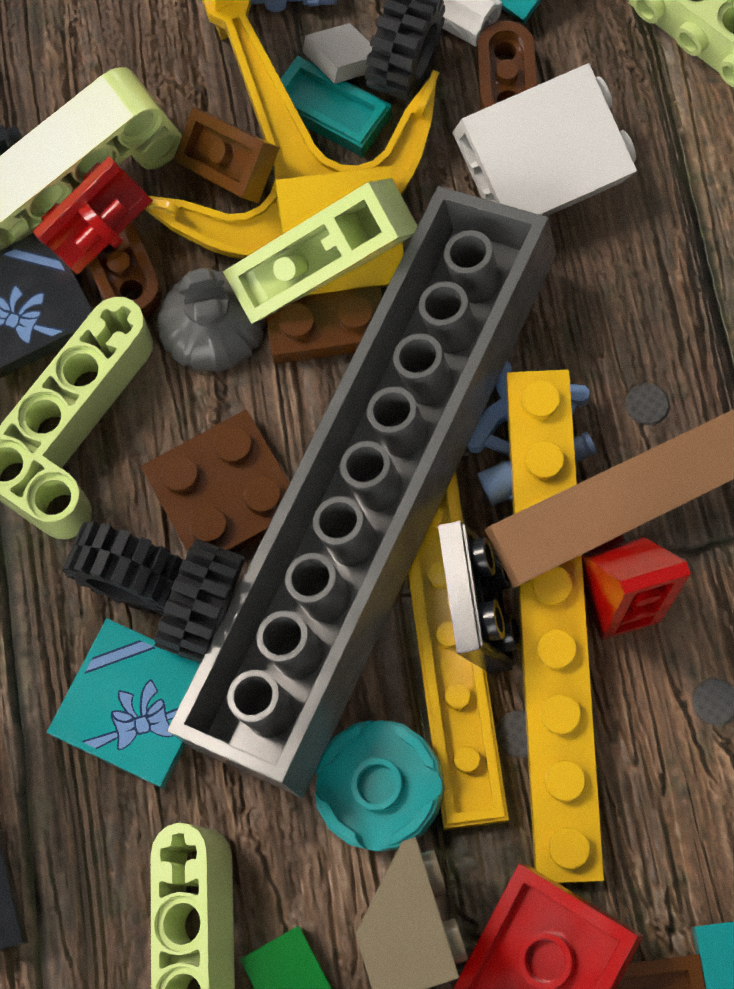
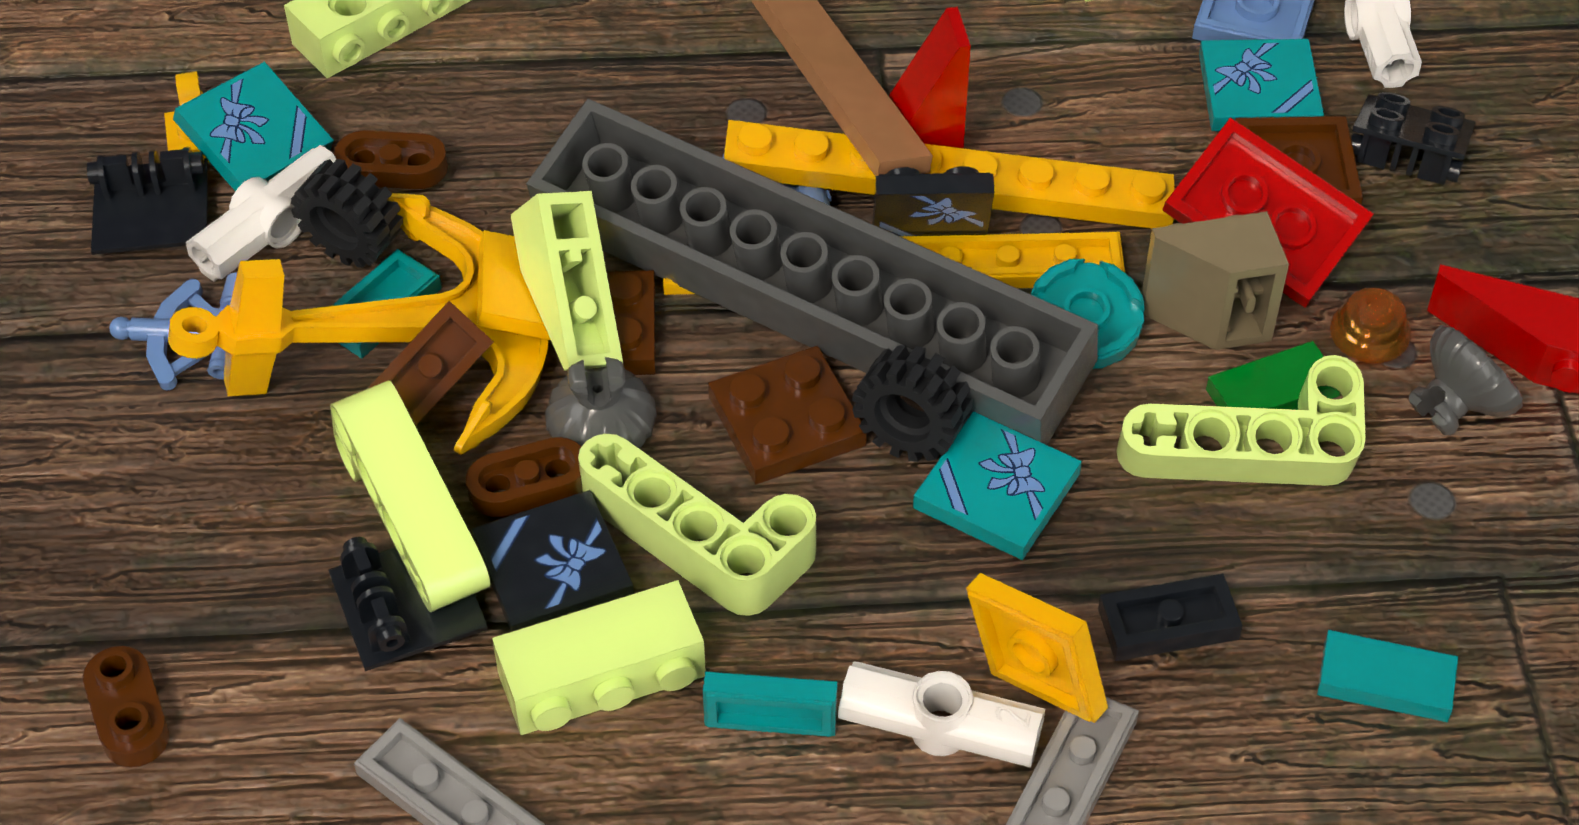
camera: 90 degrees left, 20 degrees down
red hips [33,156,153,275] -> none
black tyre [62,522,183,615] -> none
light grey tile [302,23,372,84] -> none
white brick [452,63,637,217] -> none

